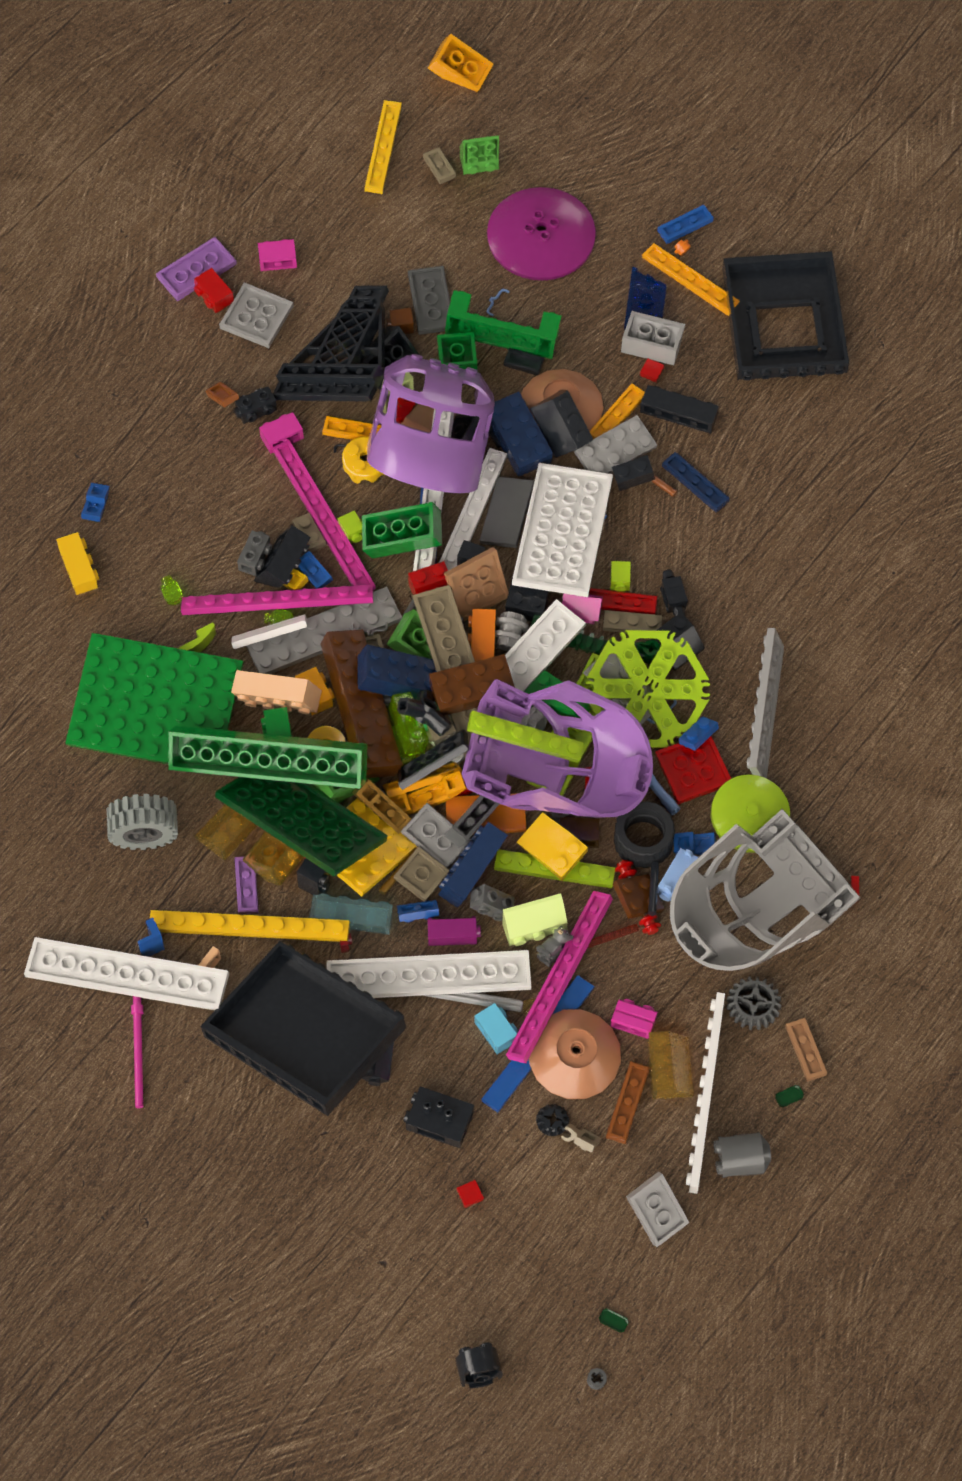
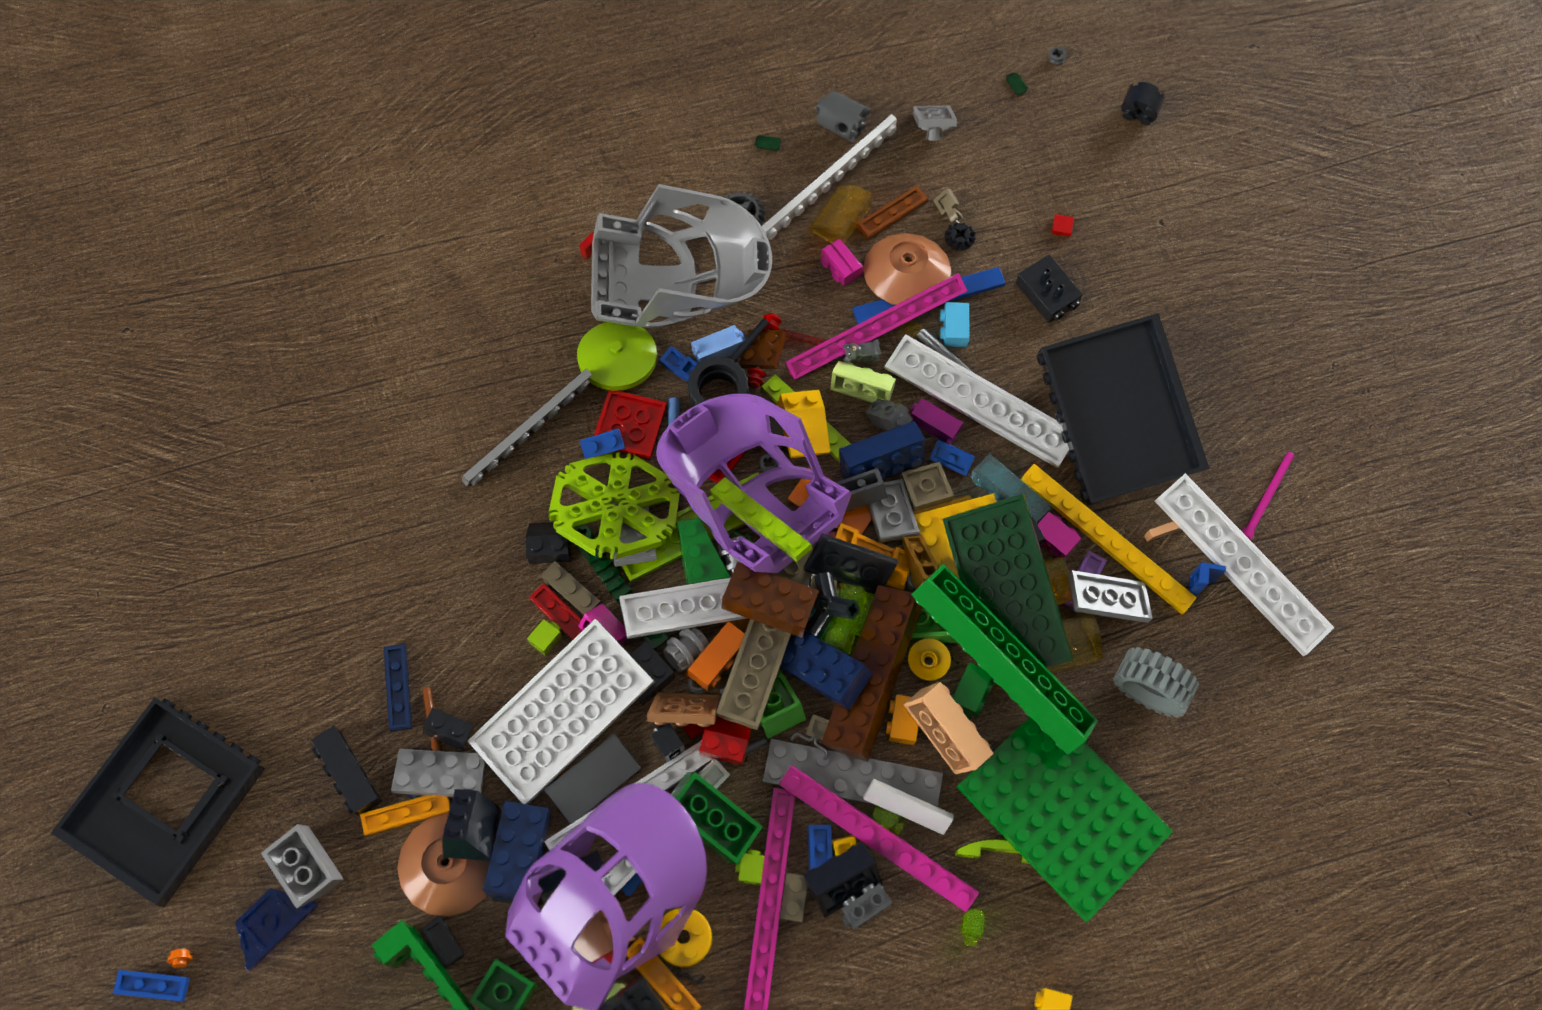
camera: 145 degrees left, 5 degrees up
red tile [640,358,664,383] -> none
light orange tile [642,243,740,316] -> none
black piece [660,569,688,617] -> none
medium nougat plate [785,1018,827,1082] -> none
none -> dark pink brick [1038,512,1081,562]
none -> light grey plate [1068,570,1153,623]

